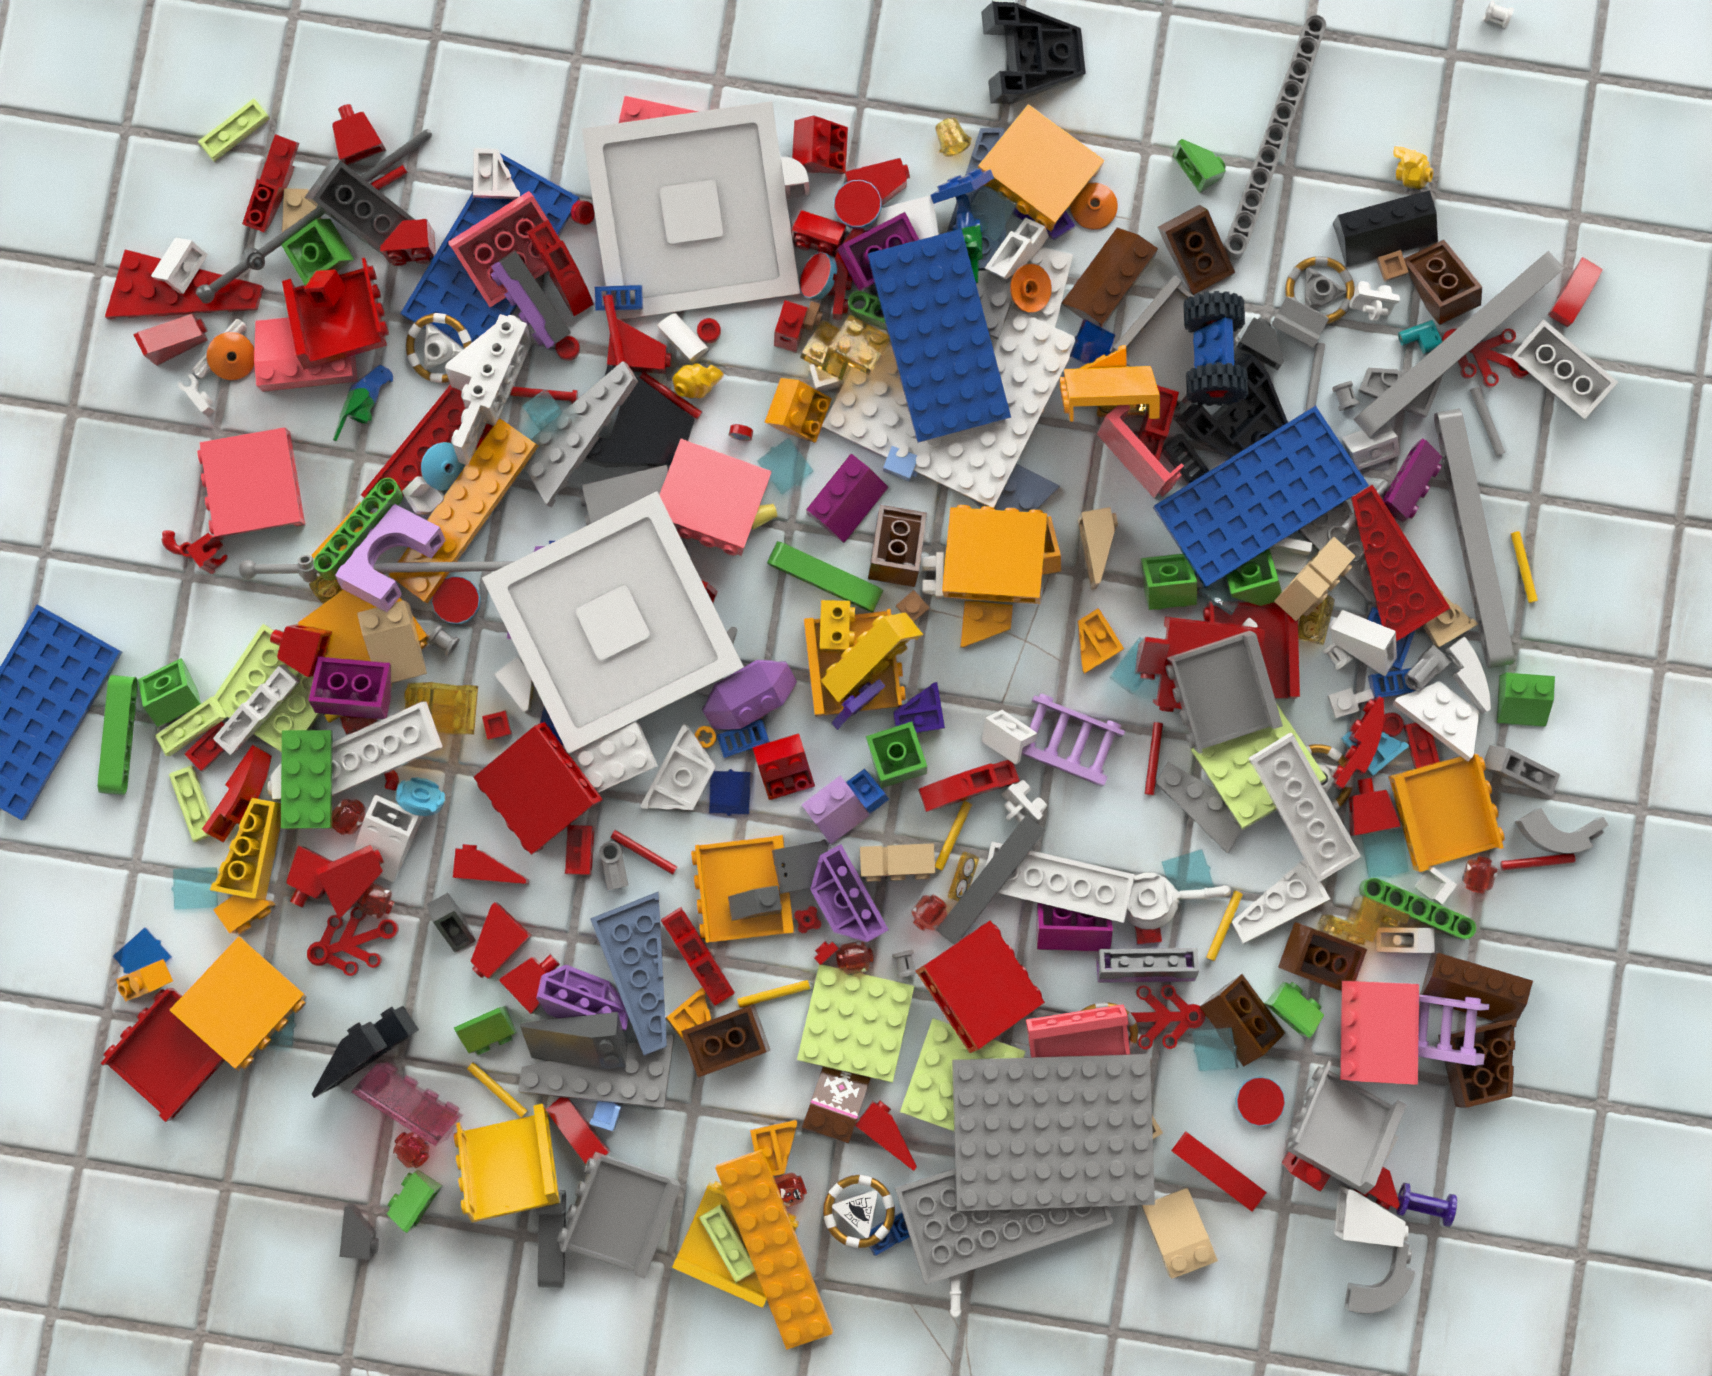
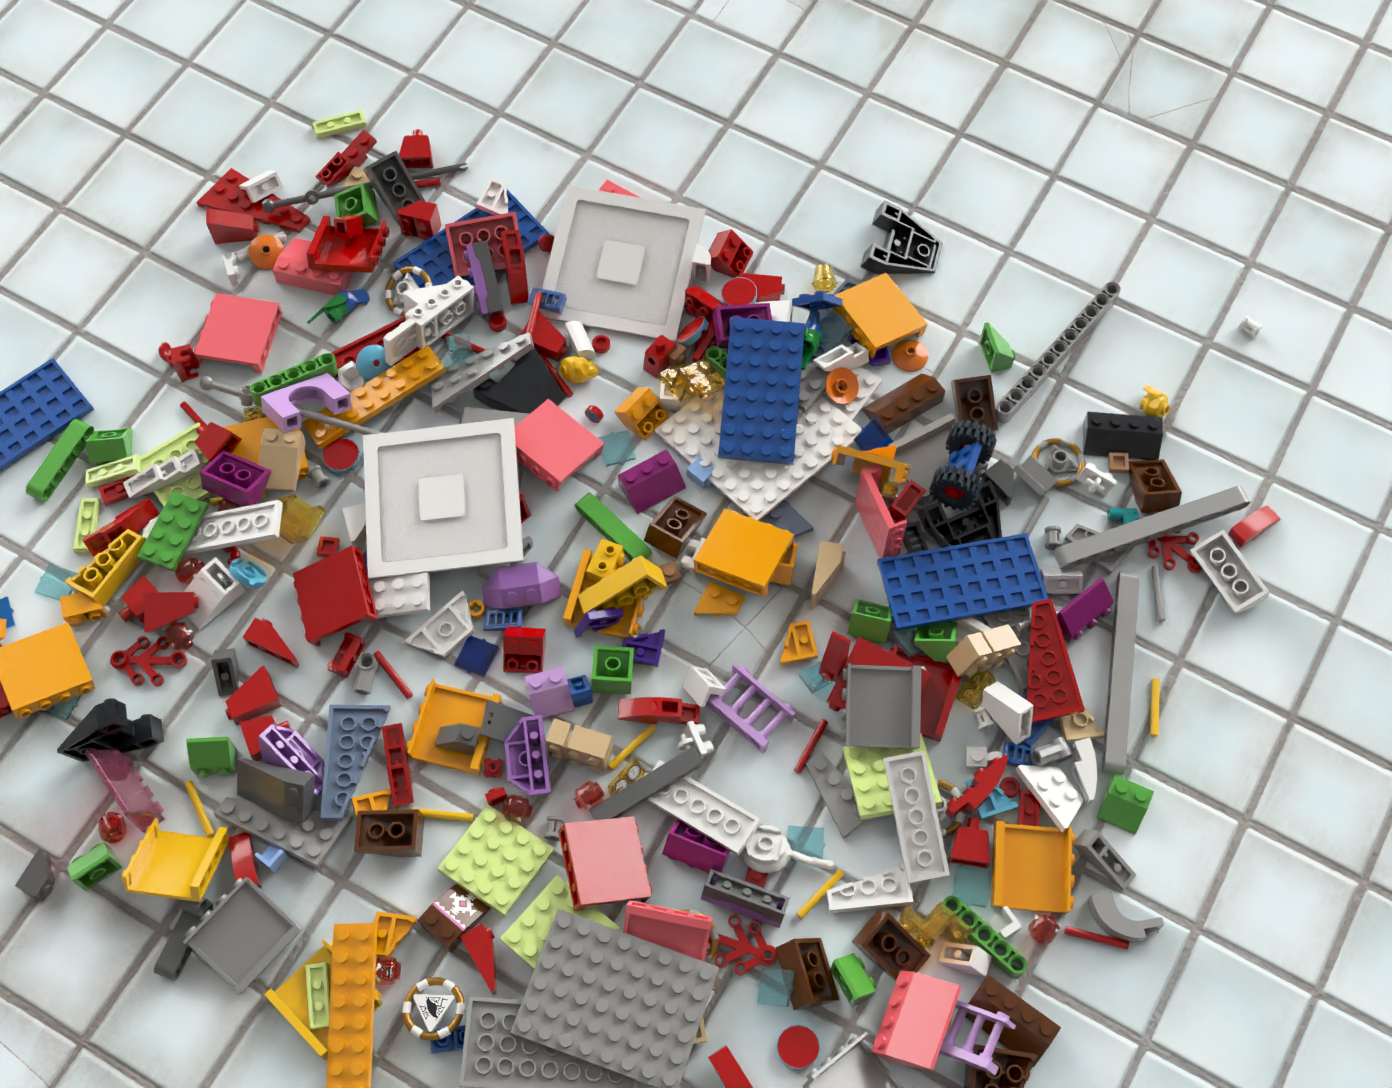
camera: 20 degrees right, 20 degrees down
light yellow cone [751,504,777,530] -> none
none -> red bar [180,401,207,426]

